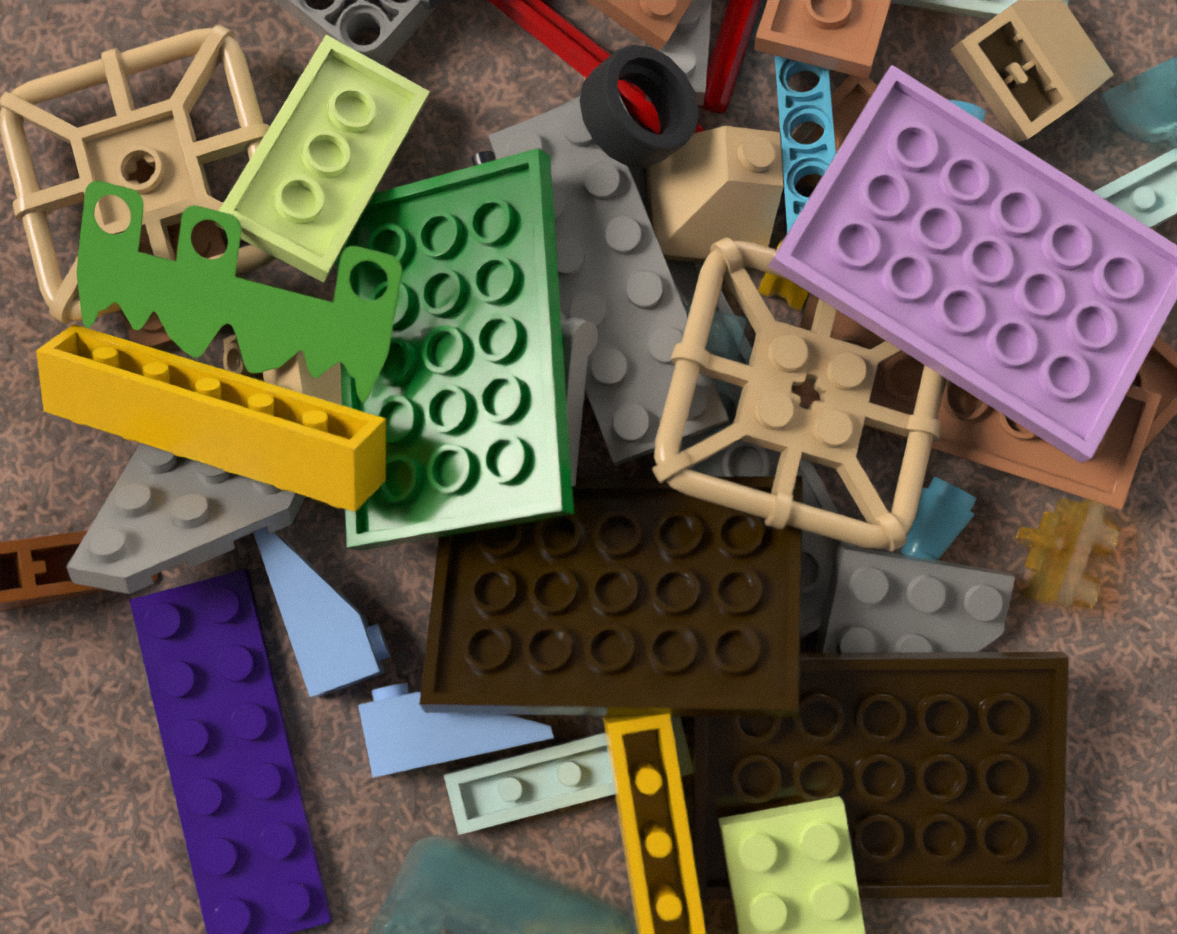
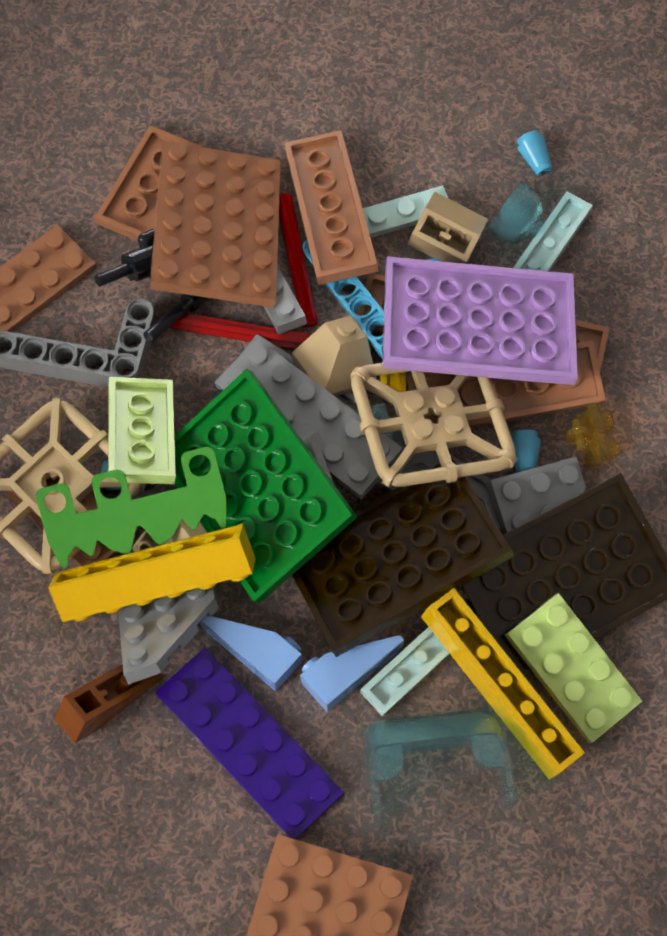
camera: 30 degrees left, 15 degrees down
black tyre [579,44,699,168] -> none

